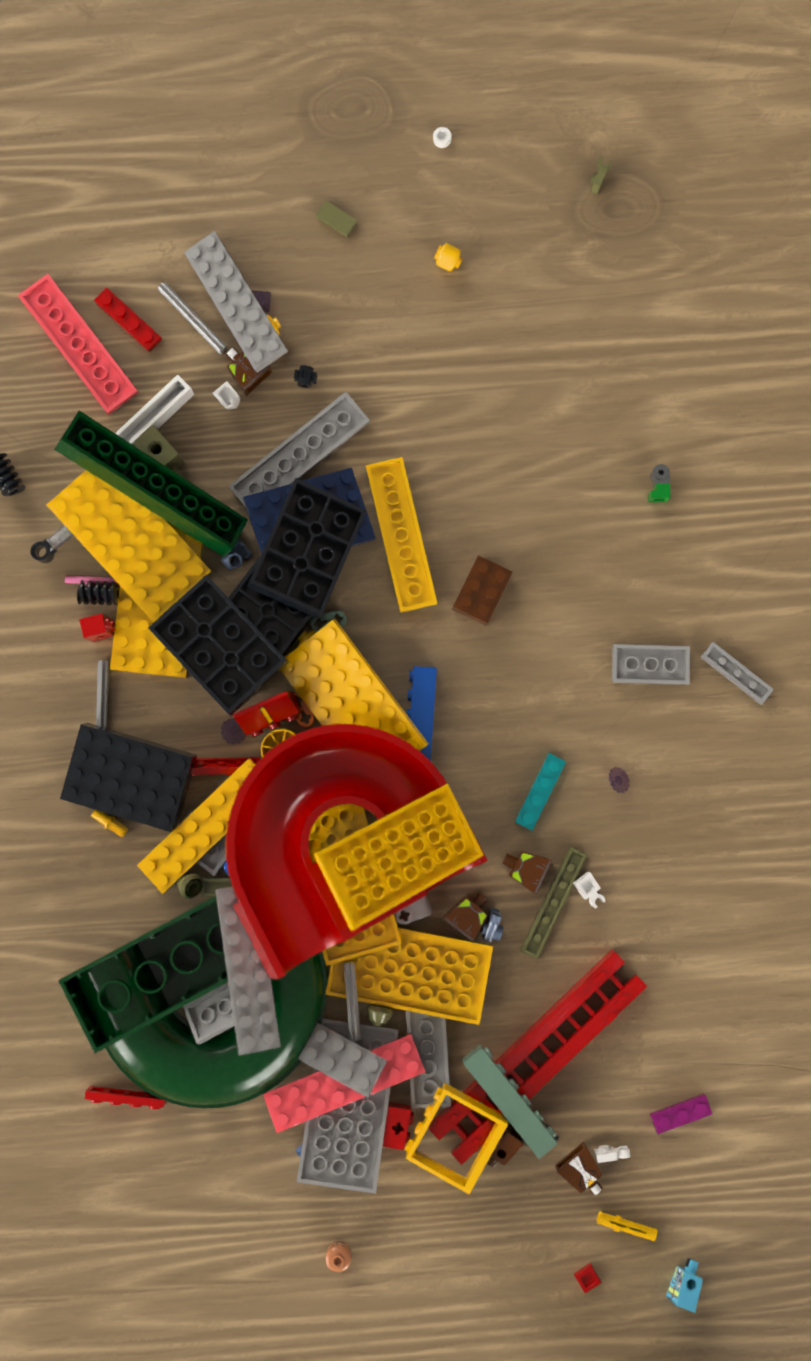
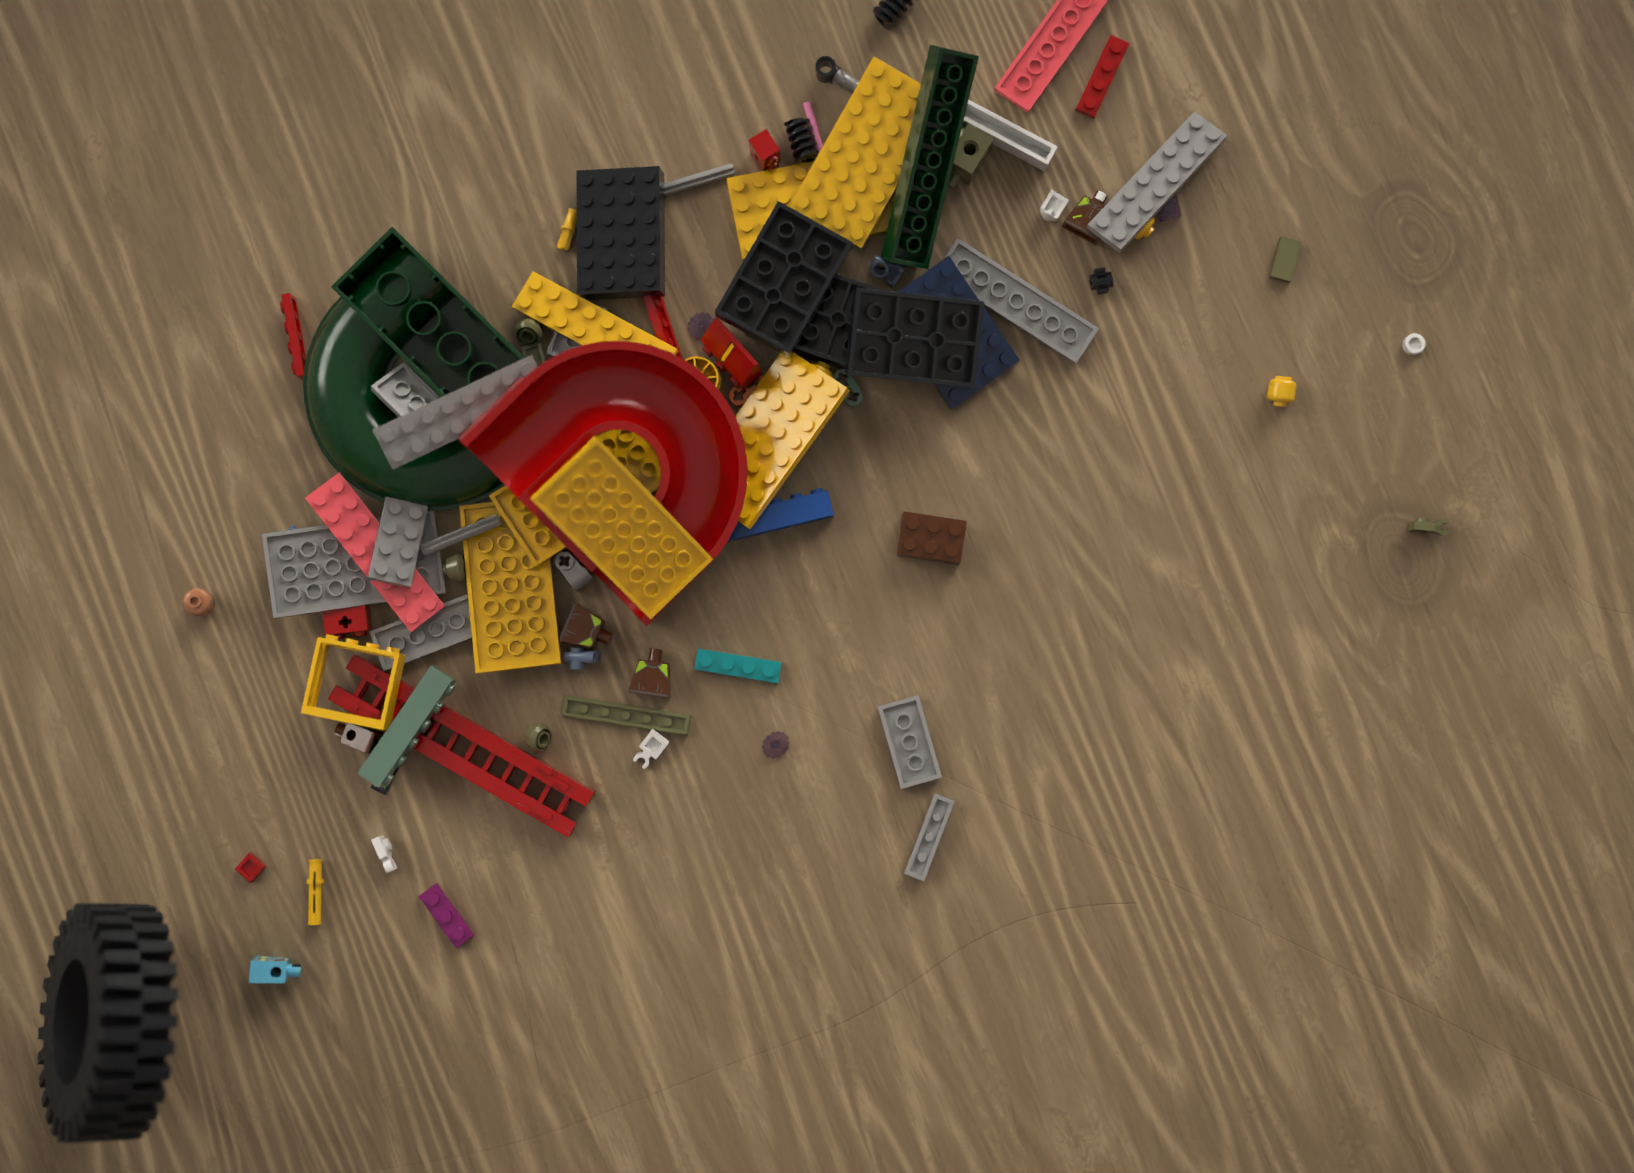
camera: 80 degrees right, 0 degrees up
light grey axle [158,282,227,354] -> none
yellow plate [366,457,437,613] -> none
reddish brown torso [555,1142,603,1195] -> none
leg [648,464,671,502] -> none
none -> olive cone [524,724,552,753]

